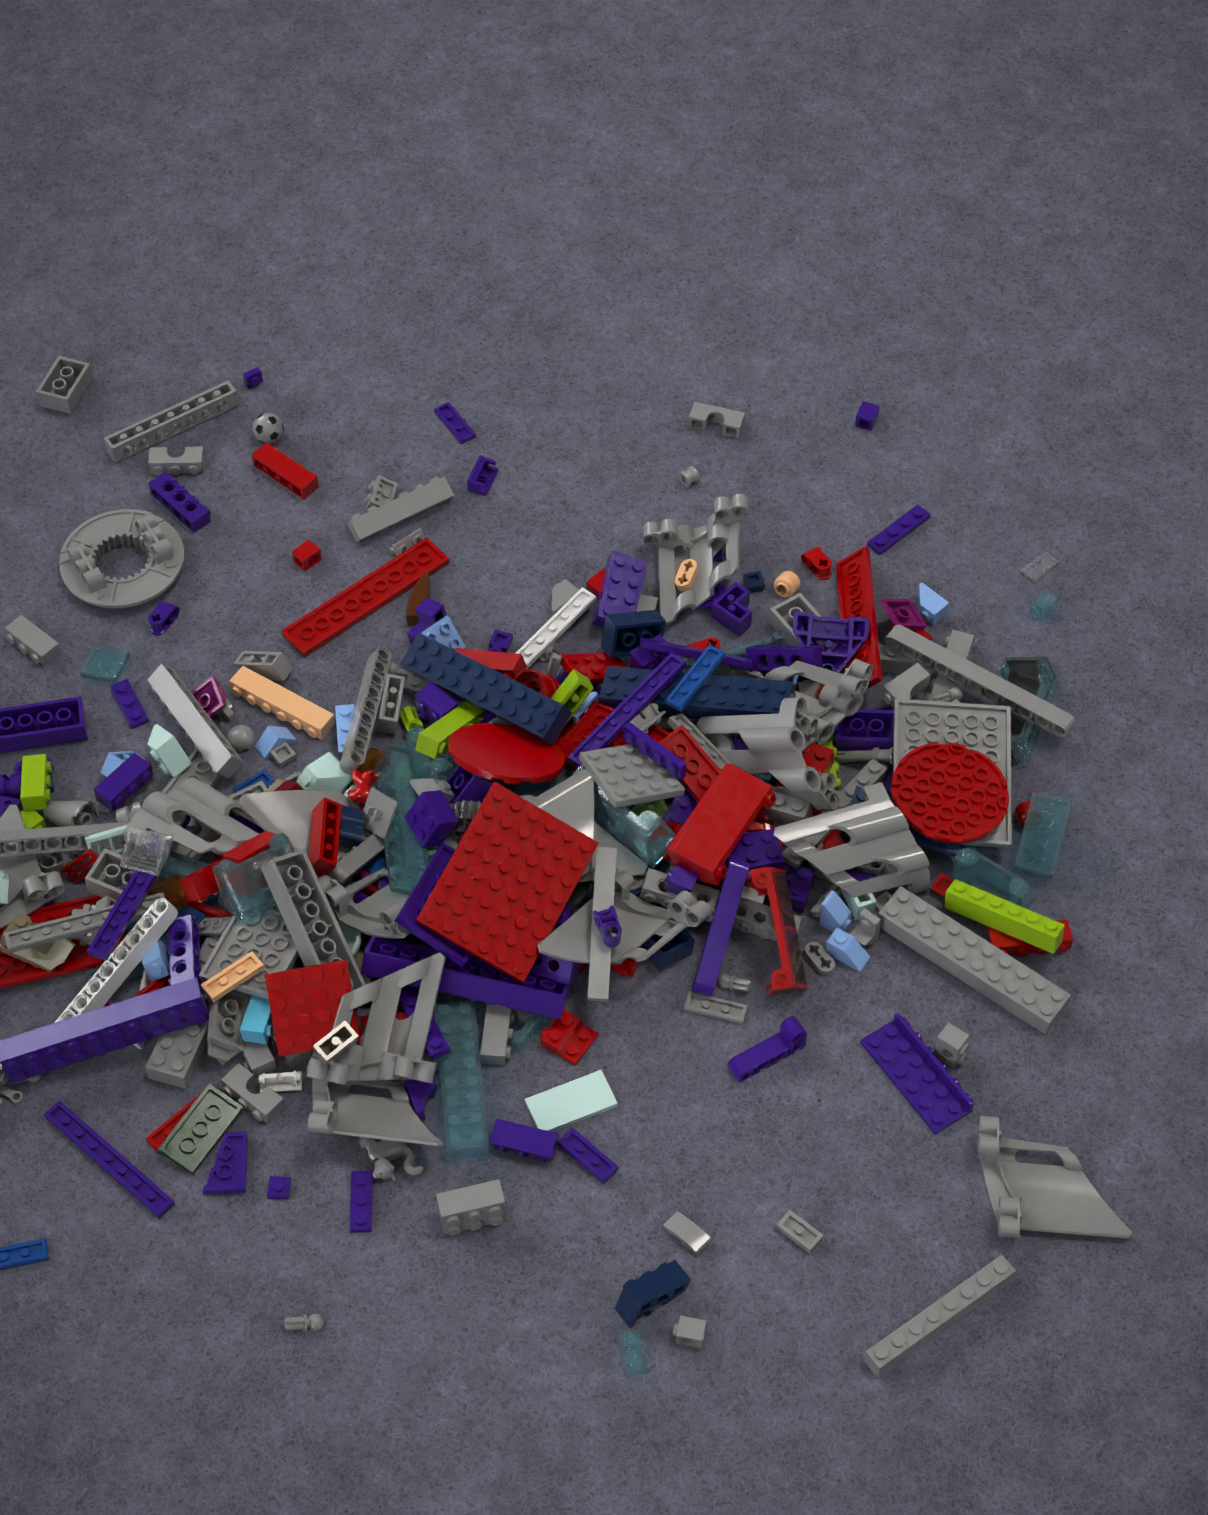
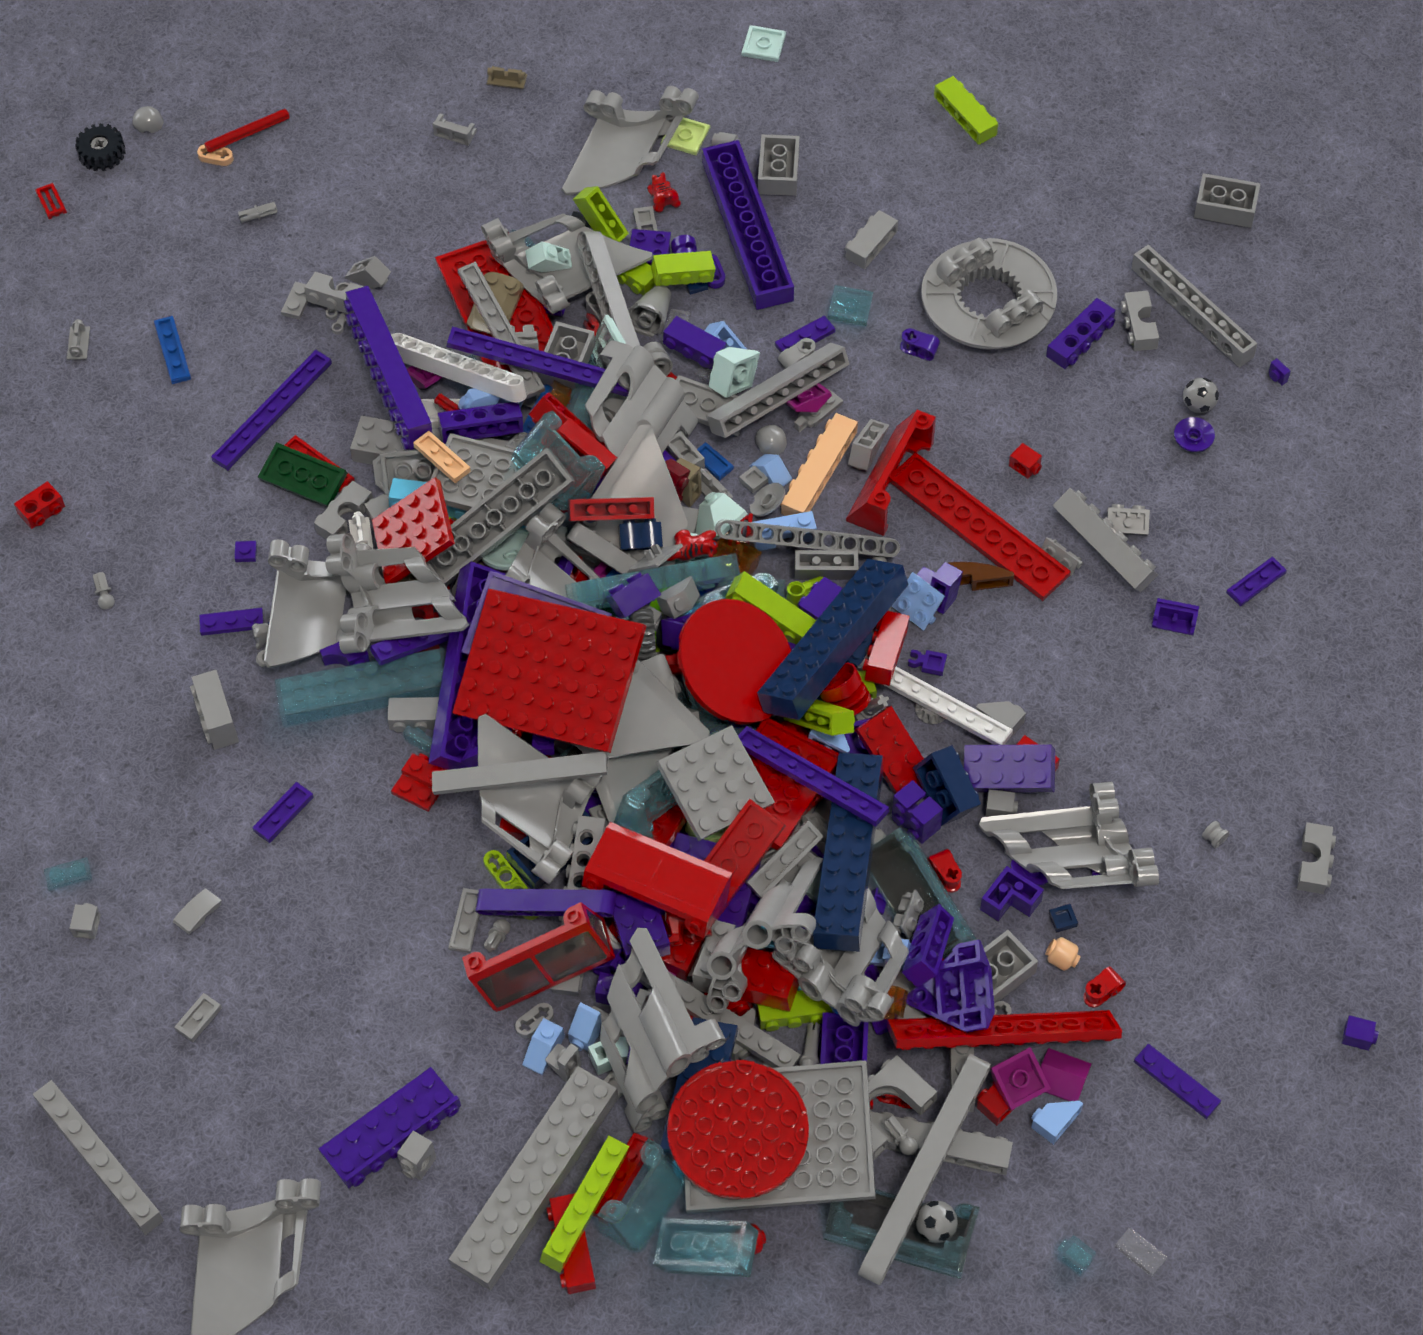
camera: 85 degrees right, 5 degrees up
clear slope [120,827,174,876] -> none
dark purple wing [203,1132,248,1195] -> none
red brick [252,443,319,500] -> none
dark tan slope [313,1020,359,1063] -> none
dark purple brick [490,1118,560,1162] -> none
light aqua tile [525,1070,618,1132] -> none
dark purple piece [593,905,622,948] -> none
dark blue wedge [615,1260,691,1328] -> none
dark purple plate [624,722,686,780] -> none
light grey hinge [629,703,666,734] -> none
dark purple tile [640,637,753,669] -> none
blue tile [665,645,726,712] -> none
dark purple brick [665,865,699,895] -> none
light nougat beam [675,559,698,592] -> none
dark purple beam [727,1016,807,1082] -> none
none -> red brick [14,481,65,529]
none -> lime beam [484,850,538,920]
none -> light grey dish [750,483,785,517]
none -> light grey piece [778,338,816,369]
none -> red windscreen [846,410,936,536]
none -> light grey piece [916,1200,958,1243]
none -> magenta slope [1041,1048,1092,1102]
none -> dark purple dish [1174,417,1215,452]

